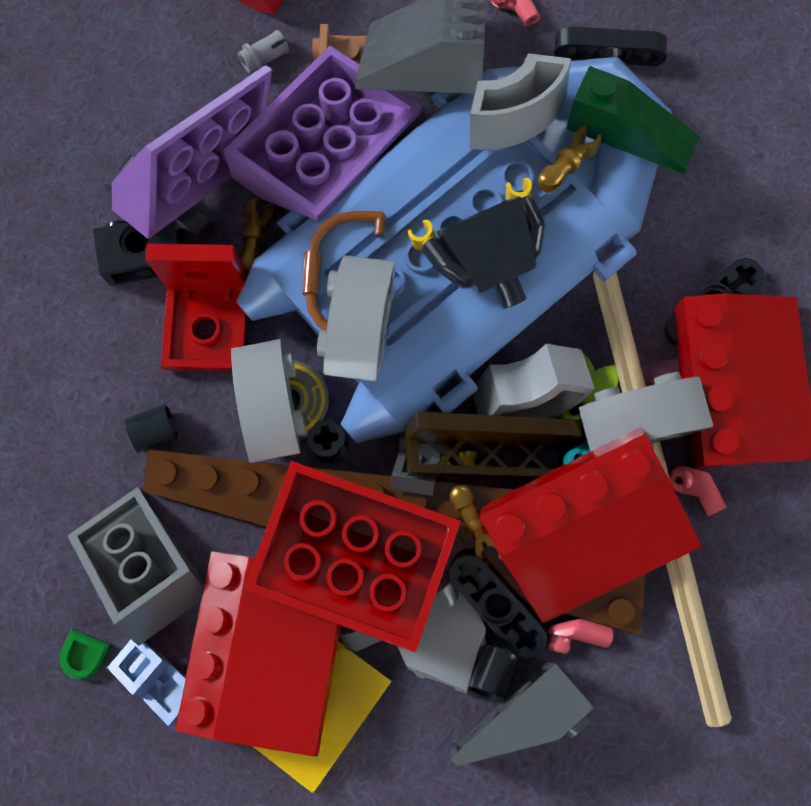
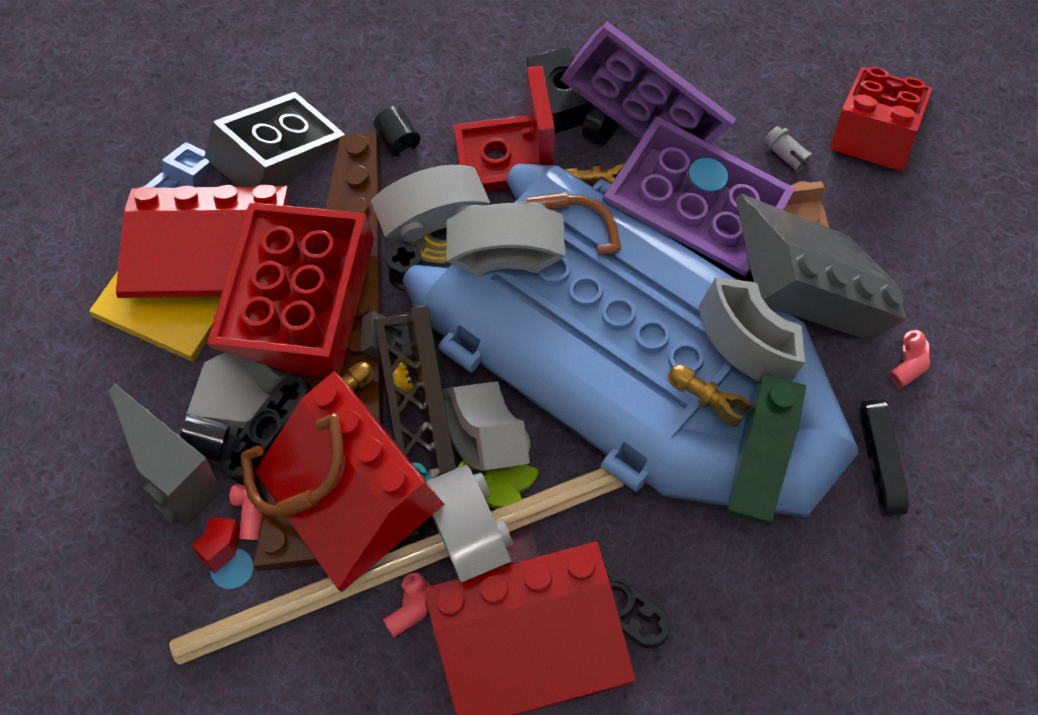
camera: 75 degrees right, 15 degrees down
green tile [59,629,112,680] -> none
black torso [408,178,546,309] -> none
none -> red piece [191,517,240,574]
none -> dark azure piece [210,548,253,589]
none -> dark orange piece [241,413,343,518]
none -> dark azure piece [688,158,728,193]

